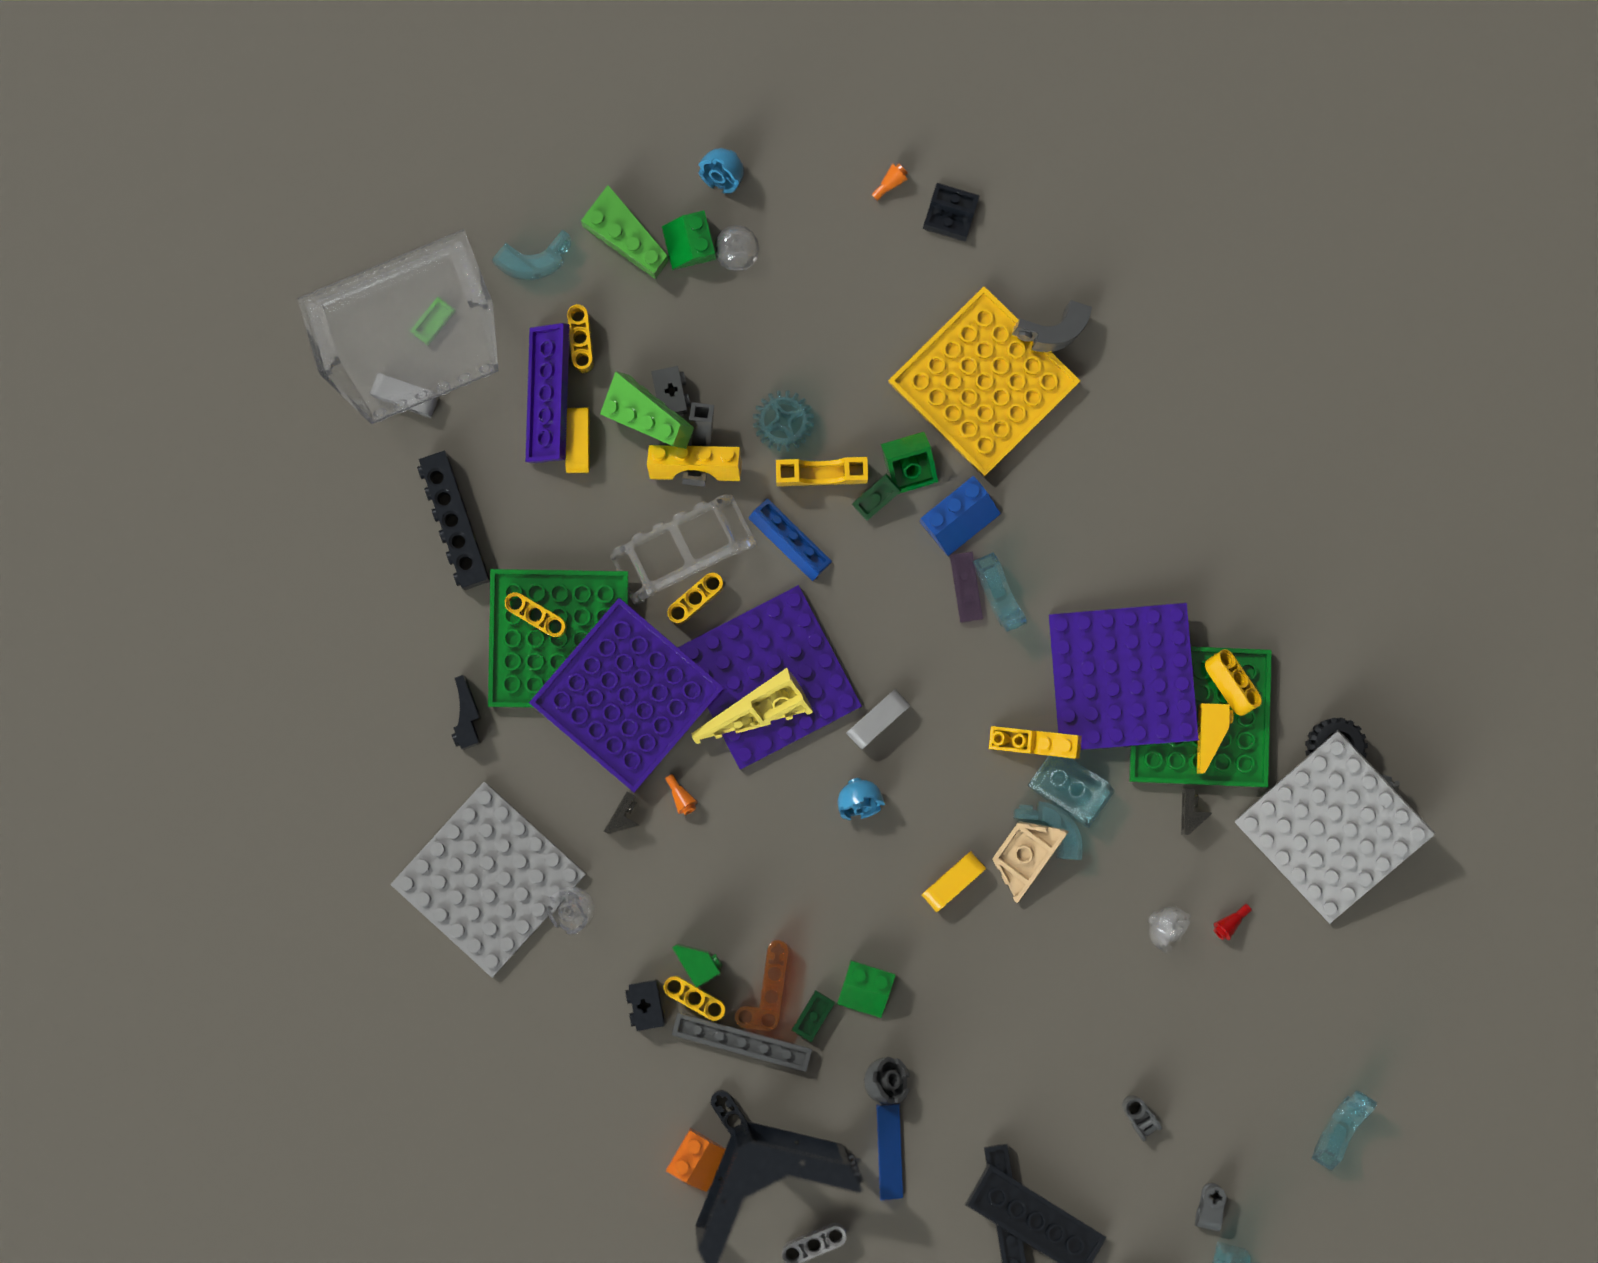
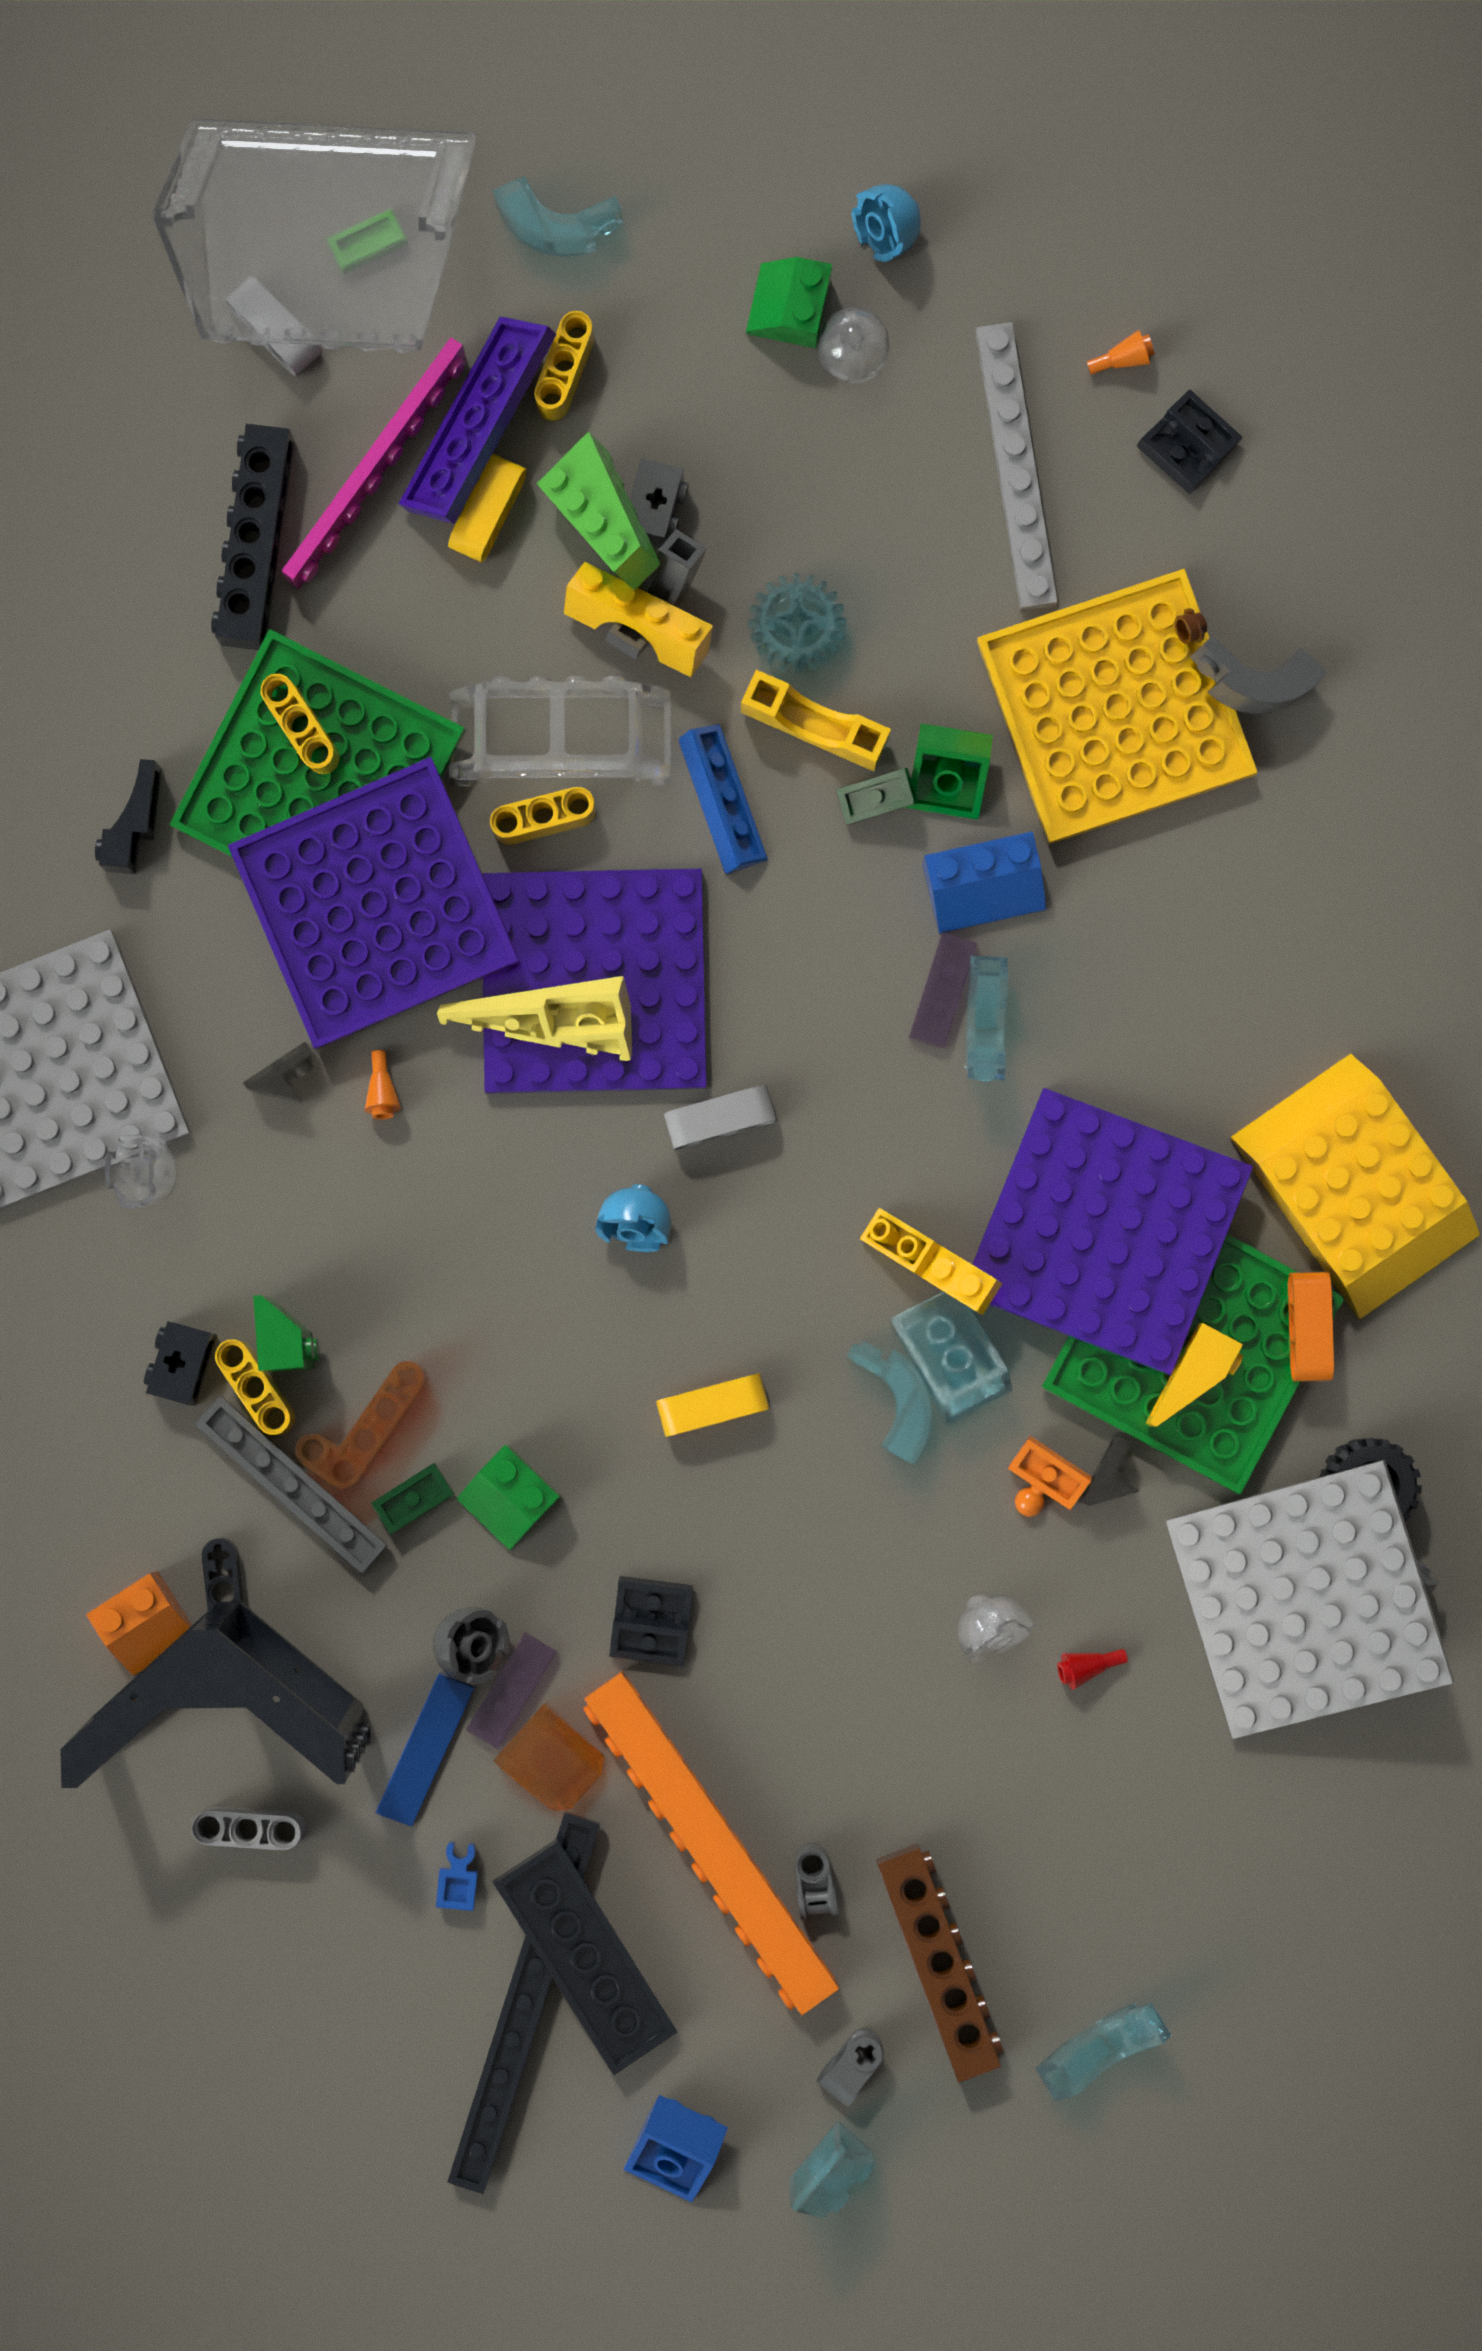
camera: 30 degrees right, 0 degrees up
bright green wedge [581,185,669,279] -> none
tan wing [992,821,1069,903] -> none
yellow beam [1205,649,1262,716] -> none
none -> dark pink plate [282,337,466,589]
none -> blue plate [436,1841,478,1911]
none -> clear purple tile [466,1632,557,1749]
none -> clear orange slope [493,1702,604,1812]
none -> orange brick [583,1670,839,2016]
none -> black slope [609,1576,694,1666]
none -> reddish brown brick [876,1843,1004,2083]
none -> light grey plate [975,322,1057,611]
none -> orange plate [1008,1435,1092,1517]
none -> reddish brown plate [1174,608,1207,644]
none -> yellow slope [1230,1054,1480,1319]
none -> orange beam [1288,1272,1334,1381]

